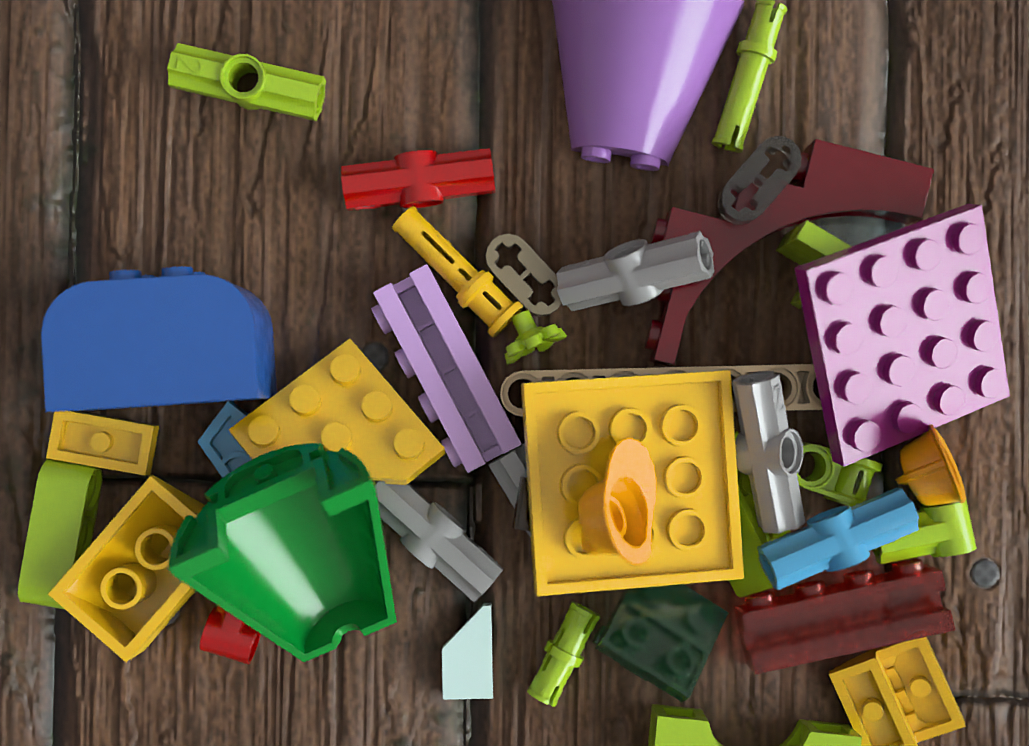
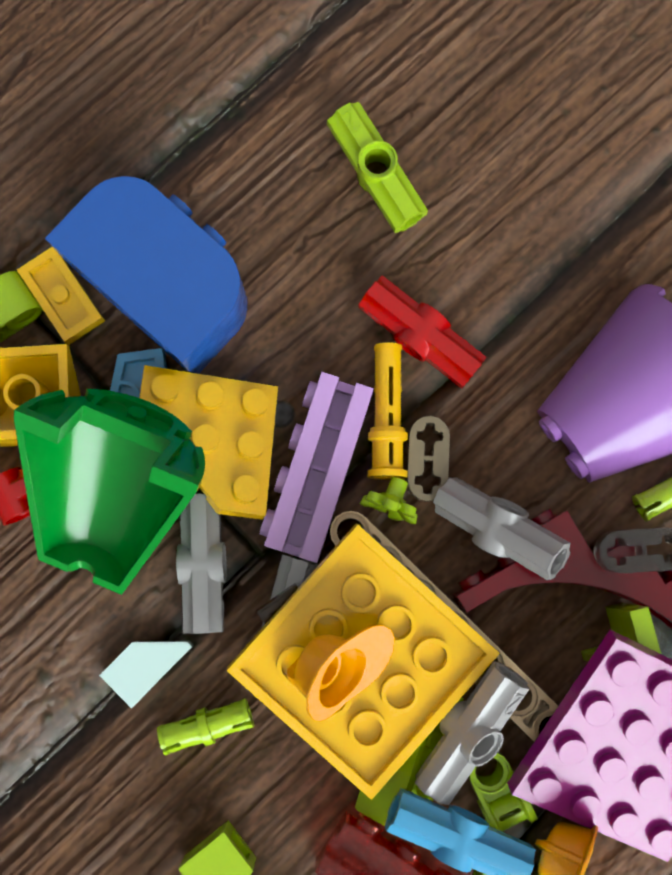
camera: 50 degrees right, 5 degrees down
clear green plate [592,584,729,702] -> none

